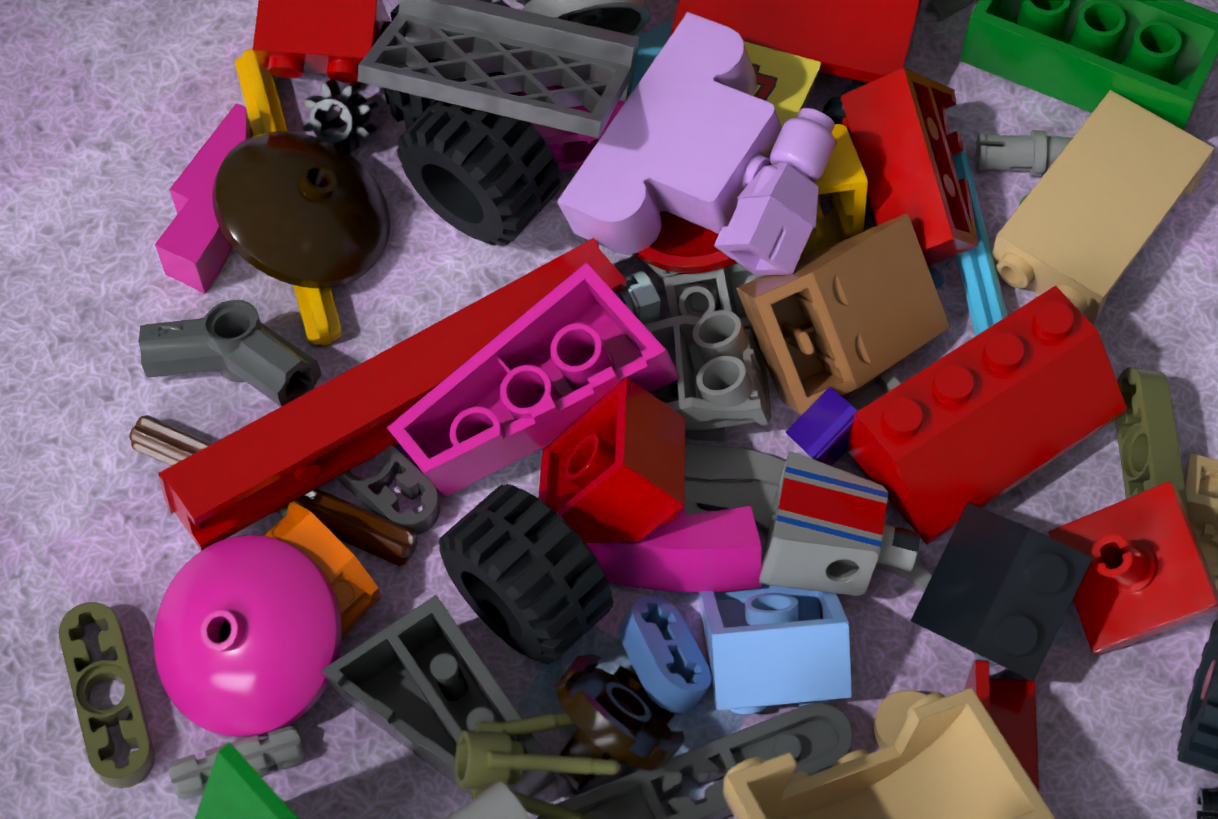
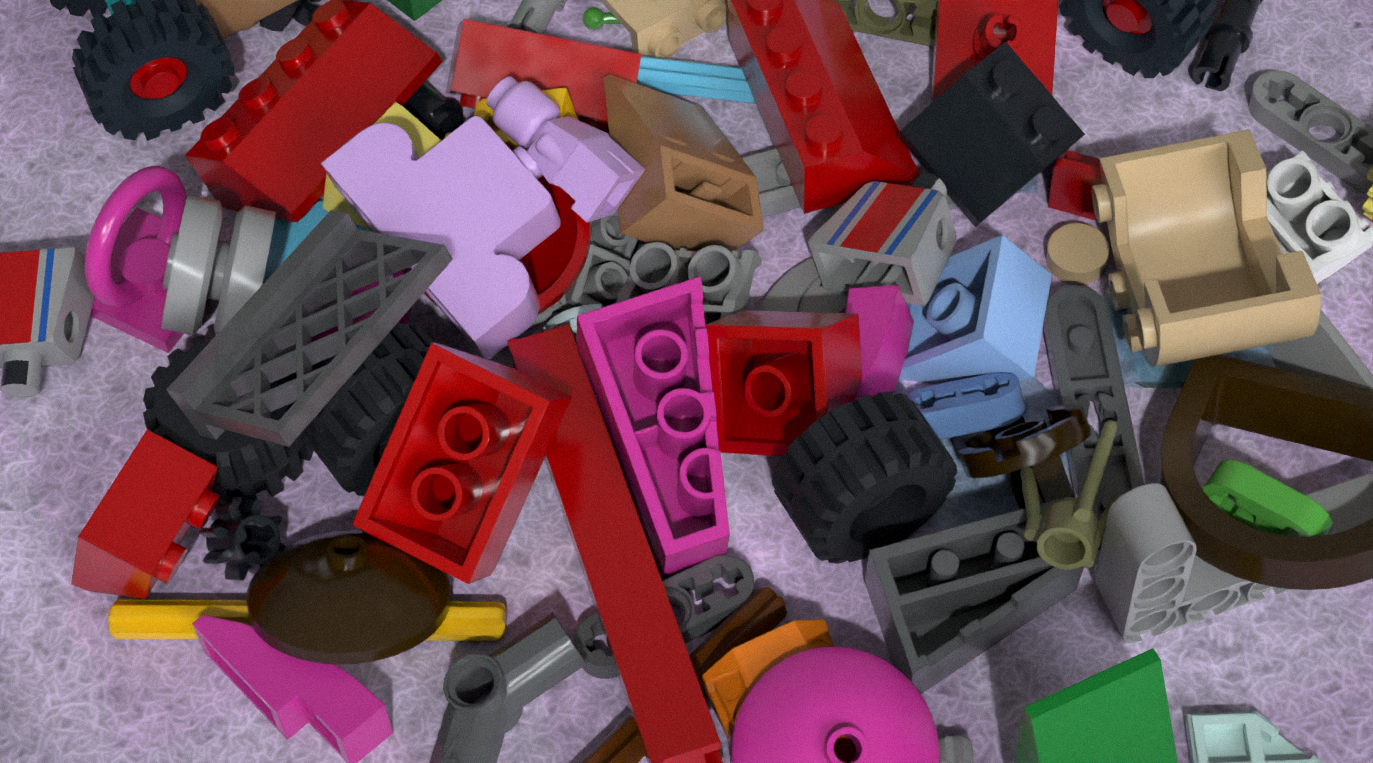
camera: 70 degrees left, 5 degrees down
dark purple slope [785,386,857,466] -> none
none -> red slope [352,343,572,584]

